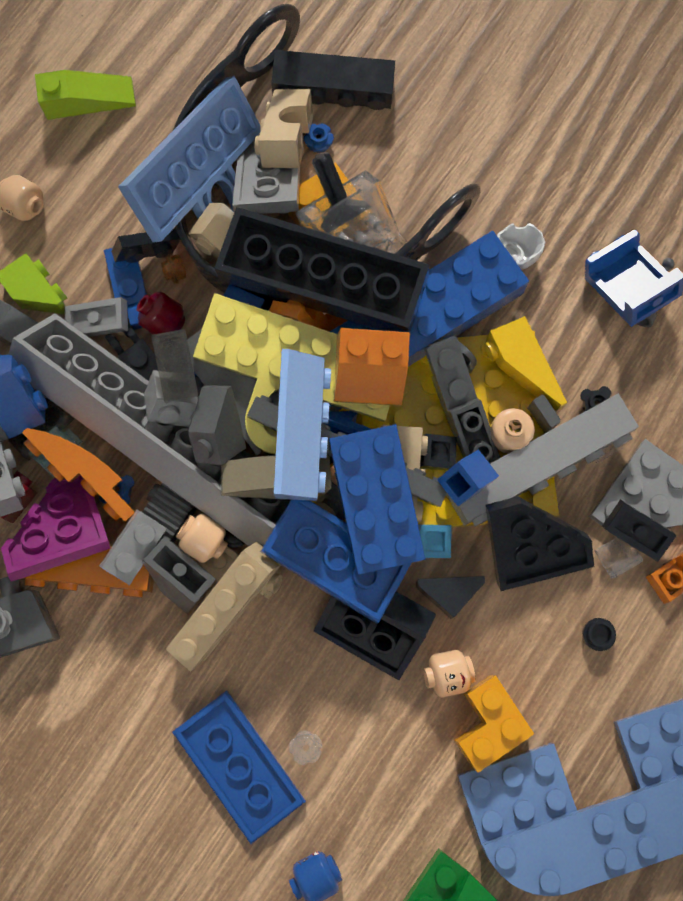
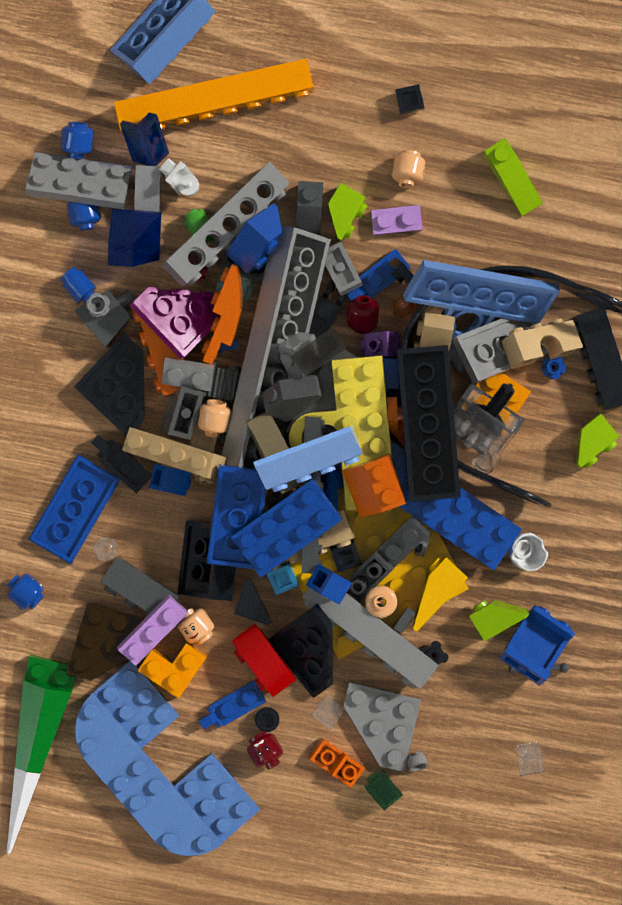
camera: 70 degrees right, 10 degrees up
black plate [602,499,677,562] -> none
none -> dark brown plate [66,603,144,682]
none -> black plate [74,333,145,437]
none -> black hinge [91,435,152,494]
none -> dark grey brick [101,556,180,617]
none -> lavender plate [117,595,187,665]
none -> blue brick [149,464,191,496]
none -> blue hinge [199,680,267,729]
none -> red brick [232,624,297,697]
none -> dark red head [247,731,283,770]
none -> medium lavender brick [361,331,401,358]
none -> lavender plate [371,205,423,236]
none -> lime slope [469,600,530,642]
none -> lime slope [575,414,620,468]

